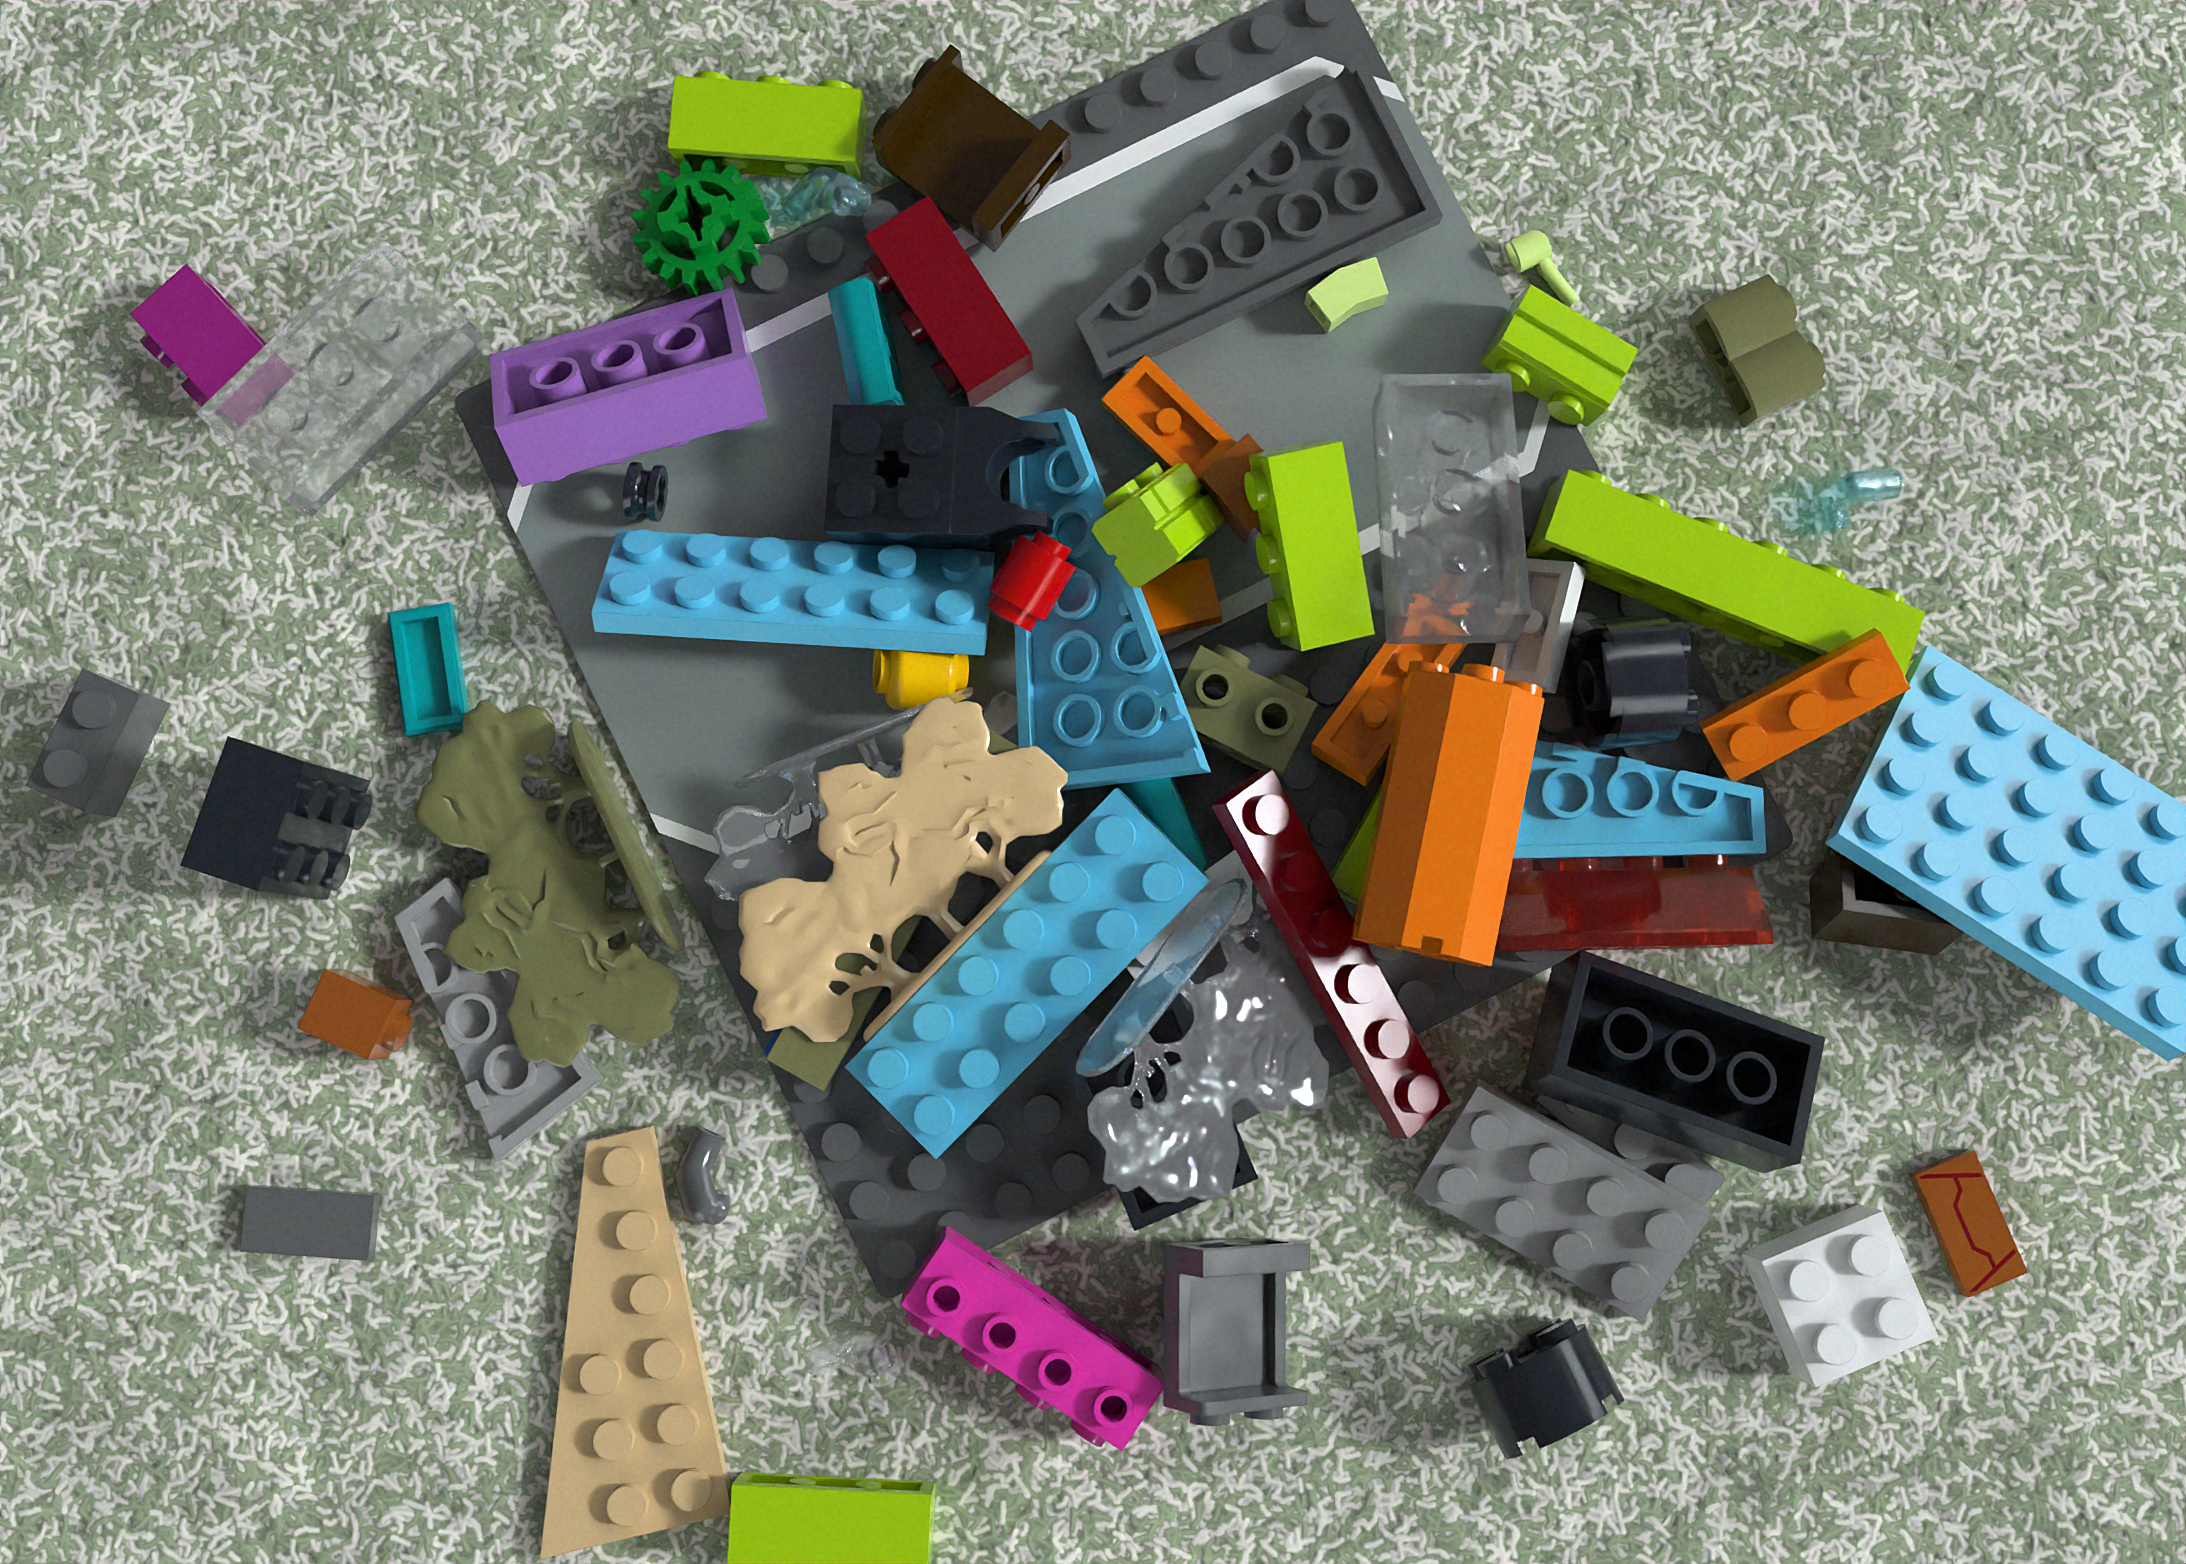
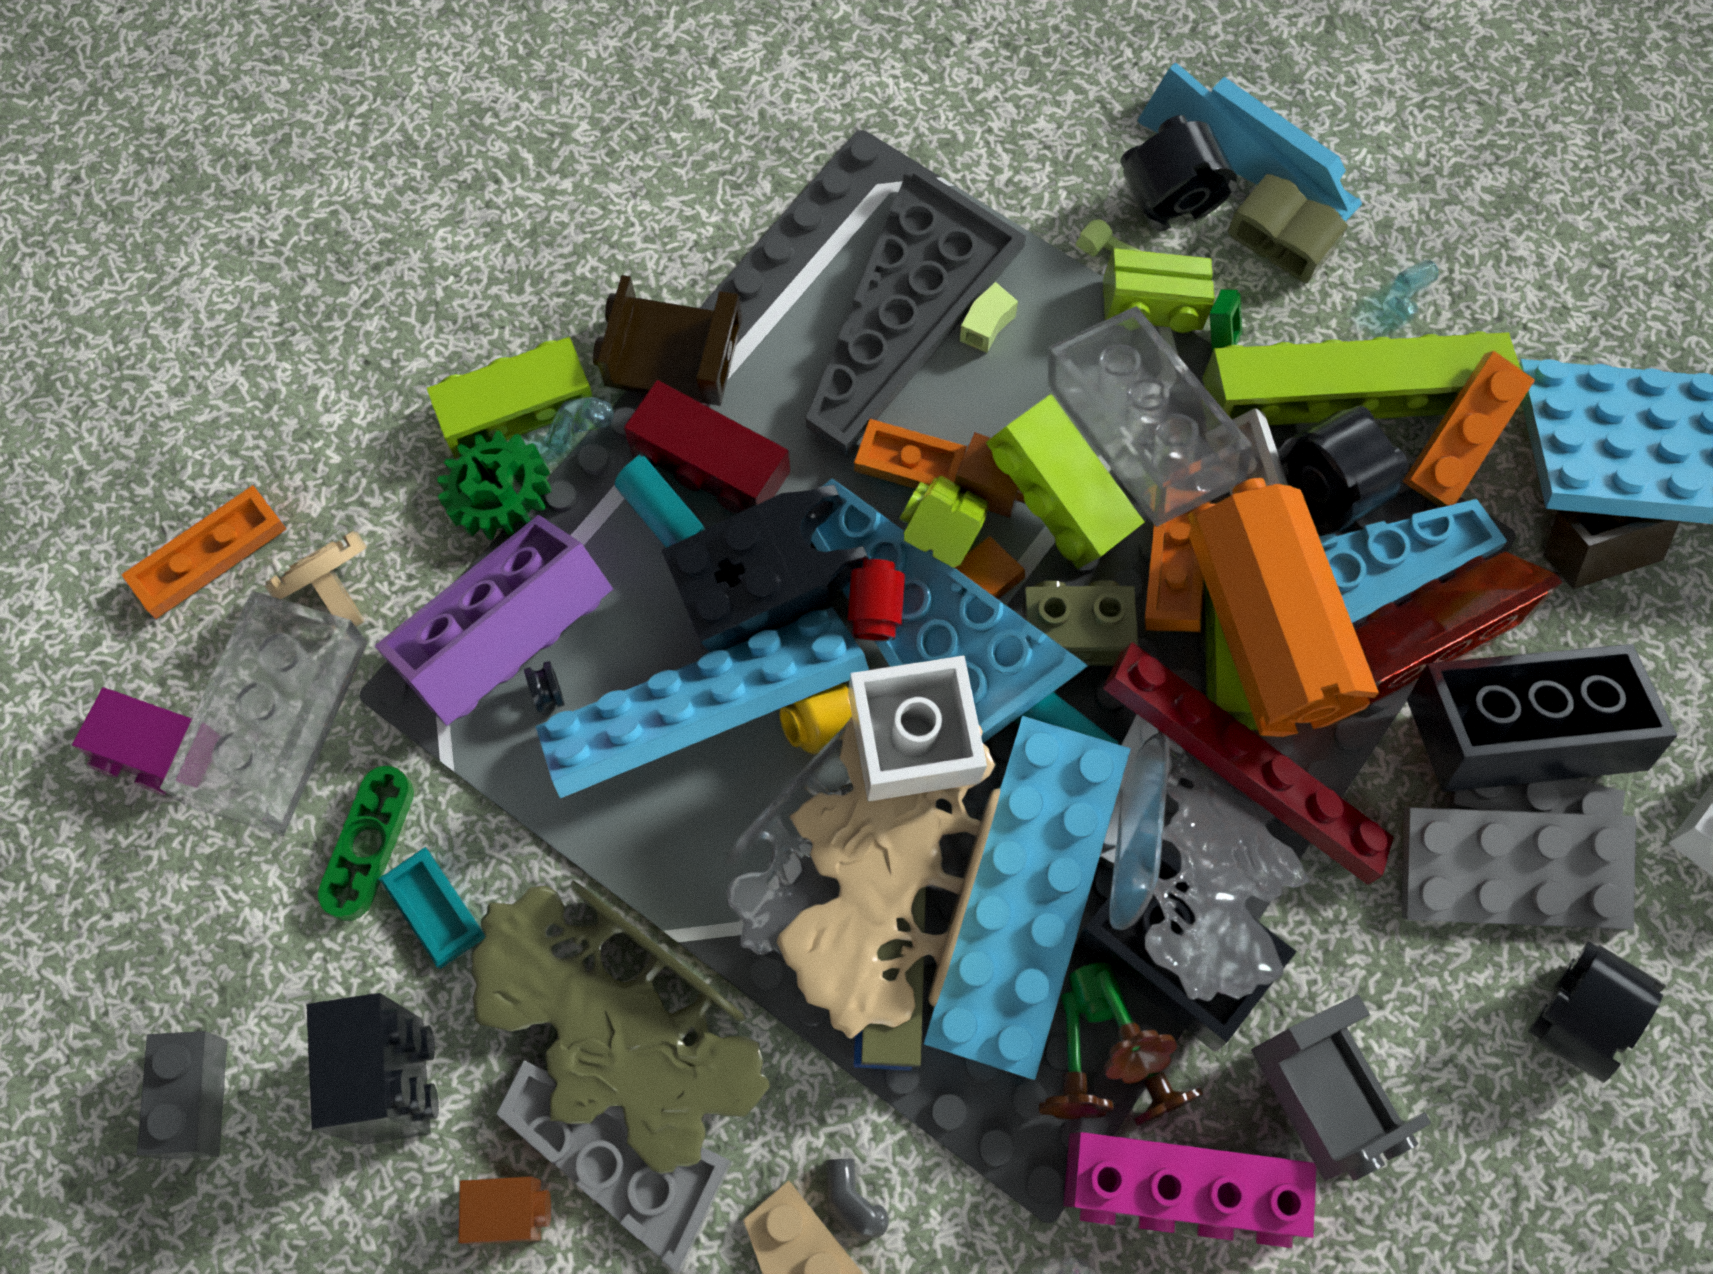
camera: 30 degrees left, 15 degrees down
none -> orange plate [121,485,287,619]
none -> tan tile [264,531,367,633]
none -> green beam [318,766,414,921]
none -> white brick [848,656,987,802]
none -> reddish brown plant [1039,962,1204,1126]
none -> black brick [1120,115,1237,231]
none -> medium azure wedge [1138,63,1362,222]
none -> green tile [1209,289,1242,353]

